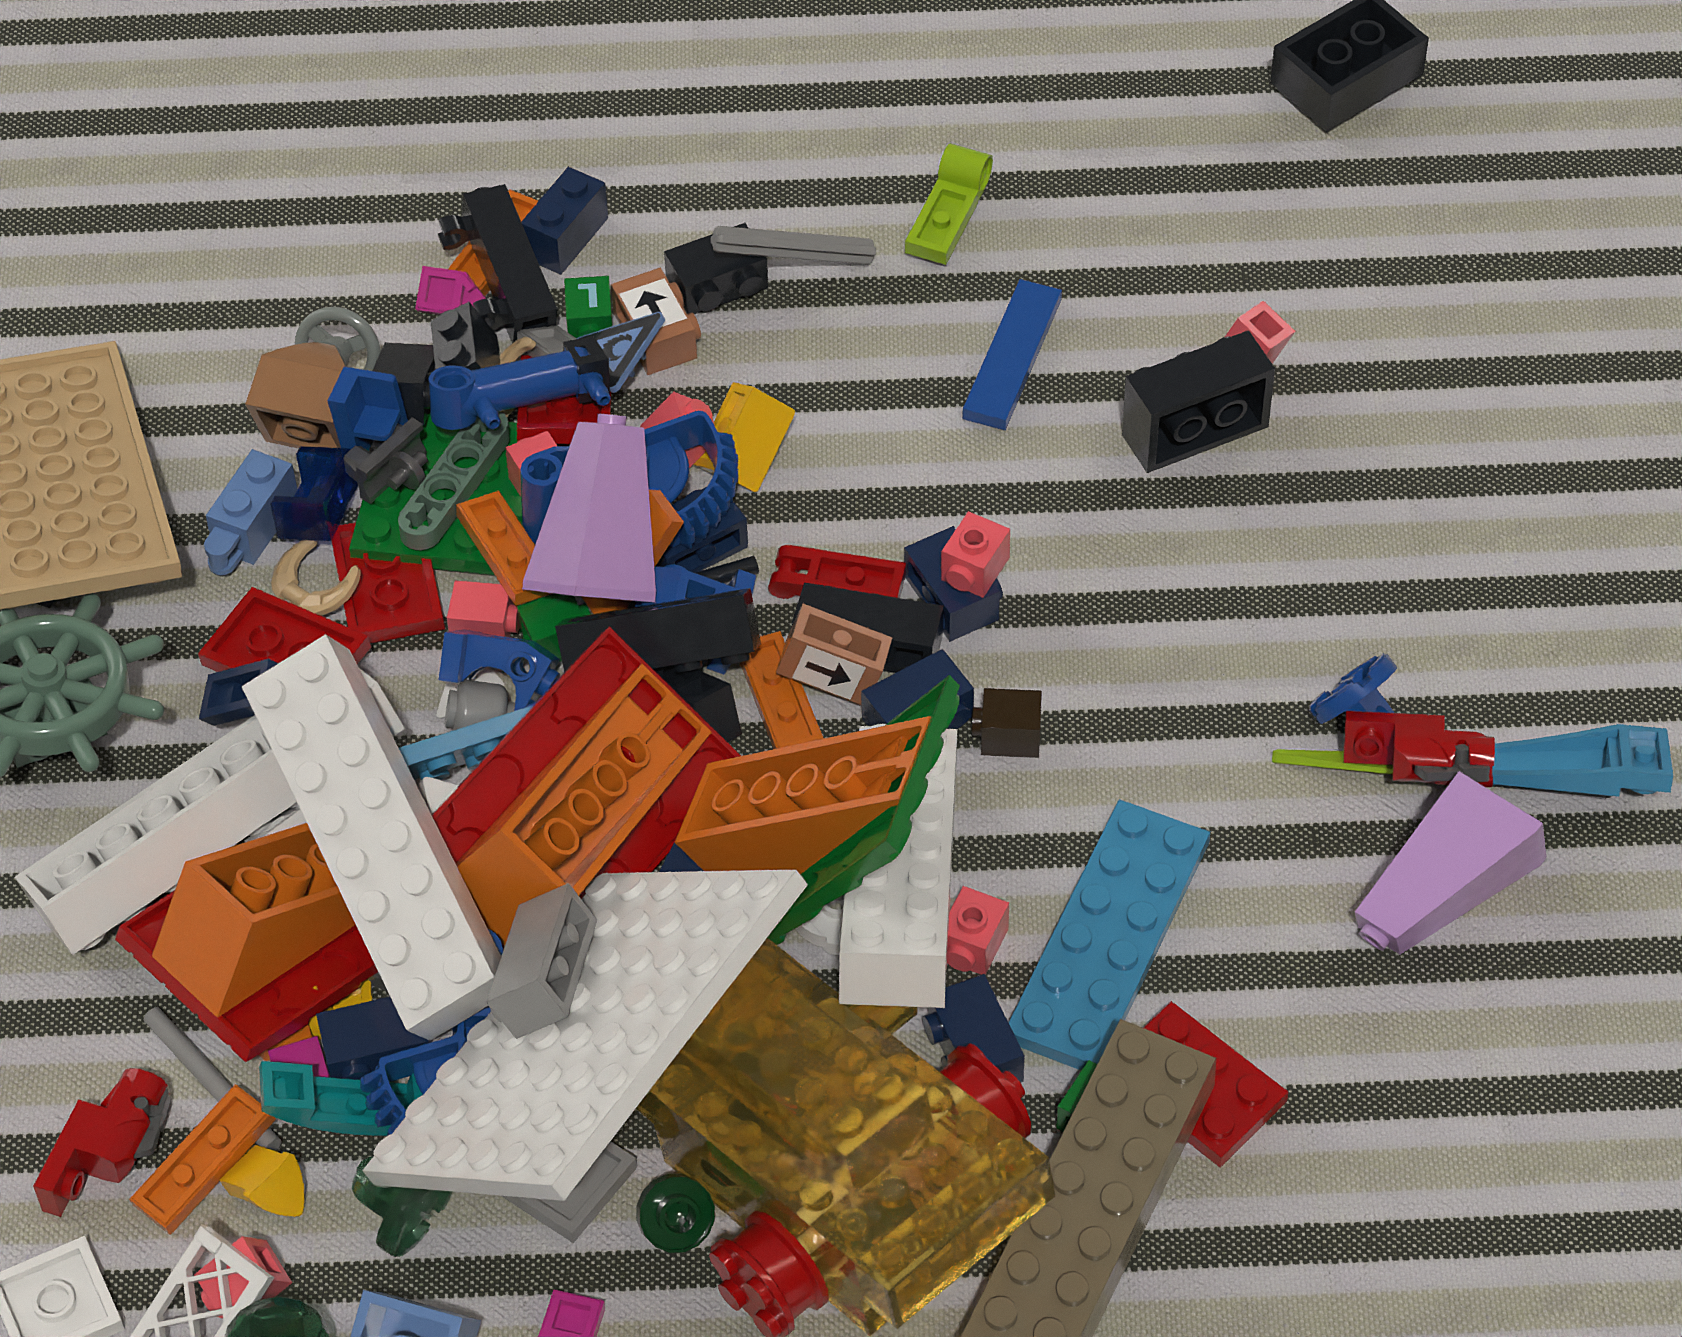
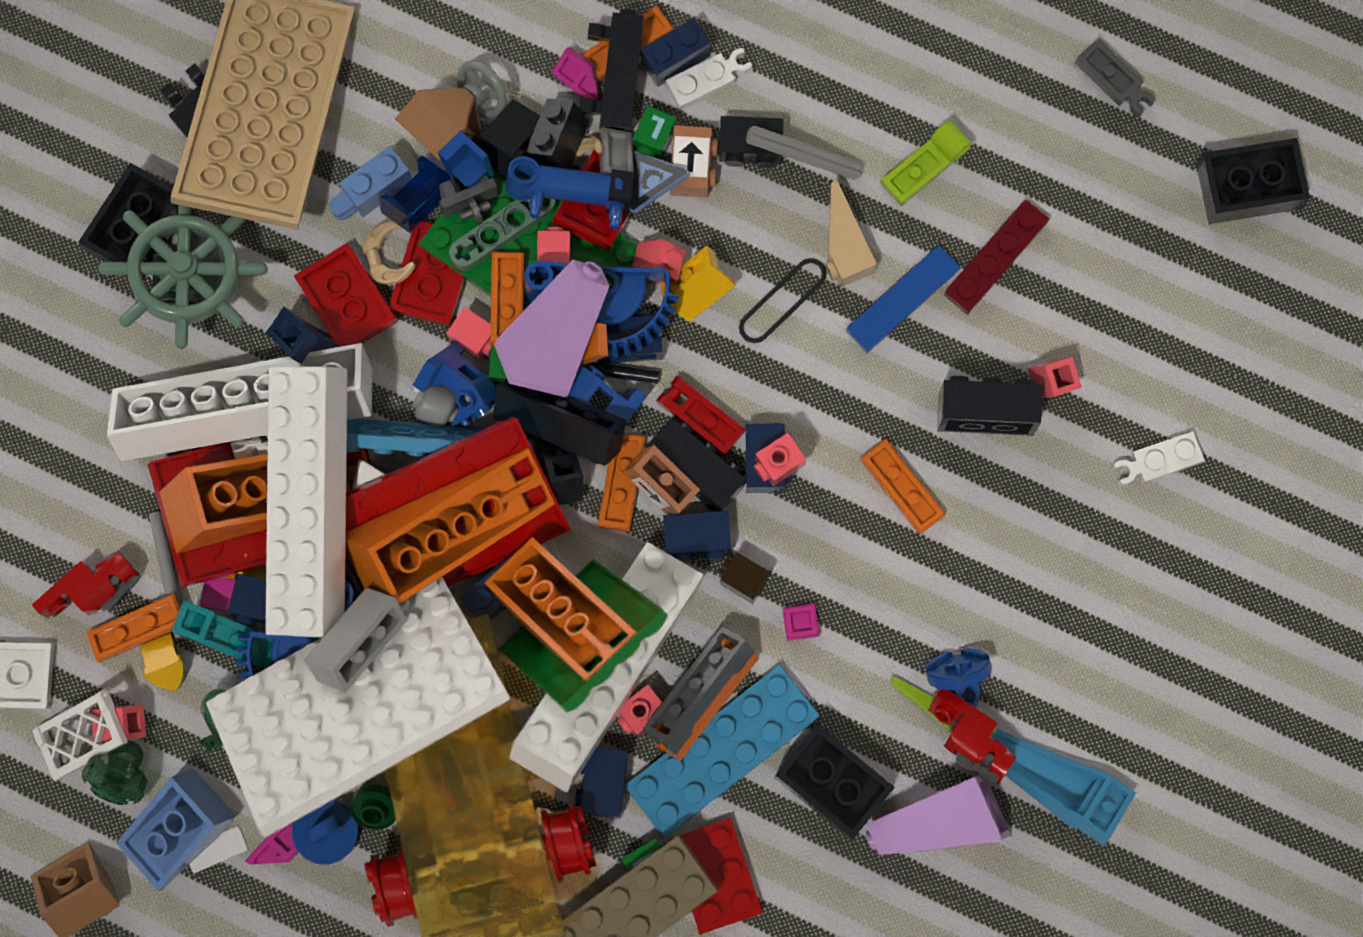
camera: 30 degrees right, 25 degrees up
none -> blue tile [292,799,358,865]
none -> dark grey piece [643,626,759,761]
none -> white plate [665,48,752,111]
none -> black piece [739,258,826,343]
none -> black brick [774,724,895,841]
none -> dark pink tile [782,604,819,641]
none -> tan slope [825,180,877,288]
none -> orange tile [860,439,946,536]
none -> dark red plate [944,199,1050,315]
none -> dark grey plate [1075,39,1155,118]
none -> white plate [1112,431,1205,486]

